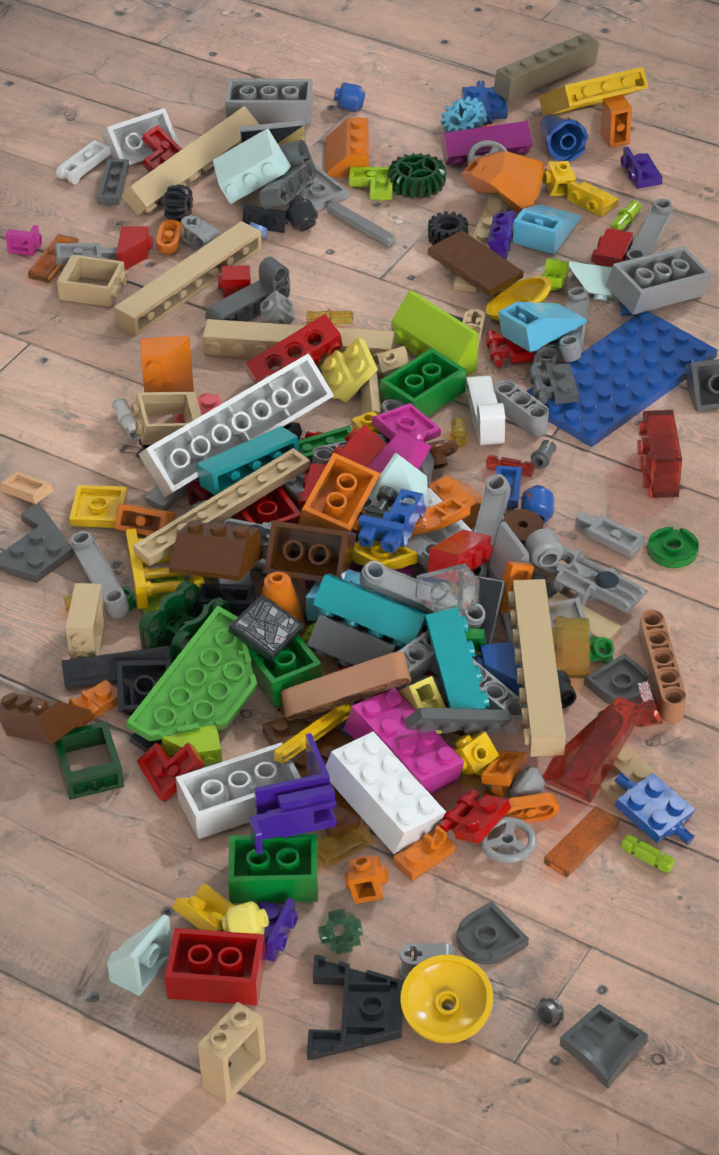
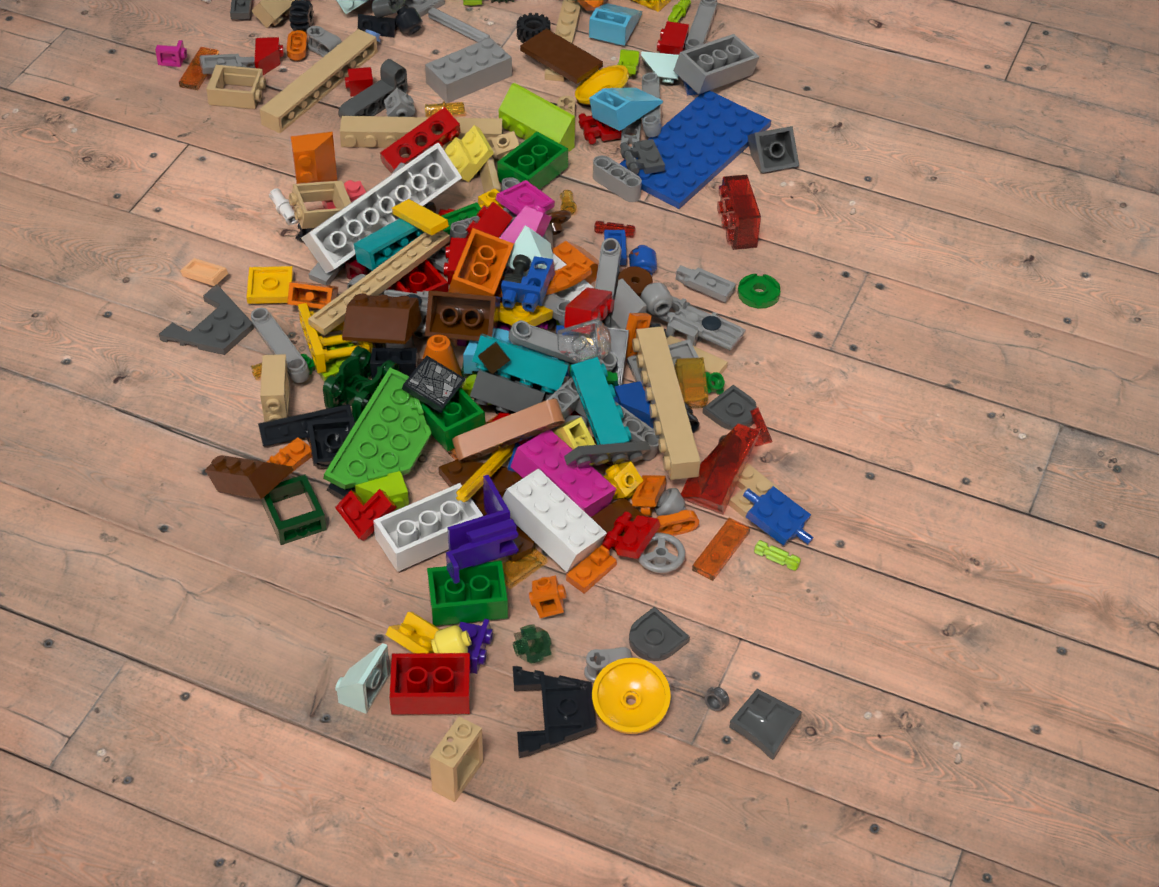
camera: 10 degrees left, 5 degrees up
white beam [466,375,505,446] -> none
dark purple bracket [487,210,515,259] -> none
dark grey pin [531,440,556,469] -> none
nougat beam [639,609,686,723] -> none
none -> yellow tile [392,199,449,236]
none -> light grey brick [425,38,512,103]
none -> dark brown tile [478,341,511,374]

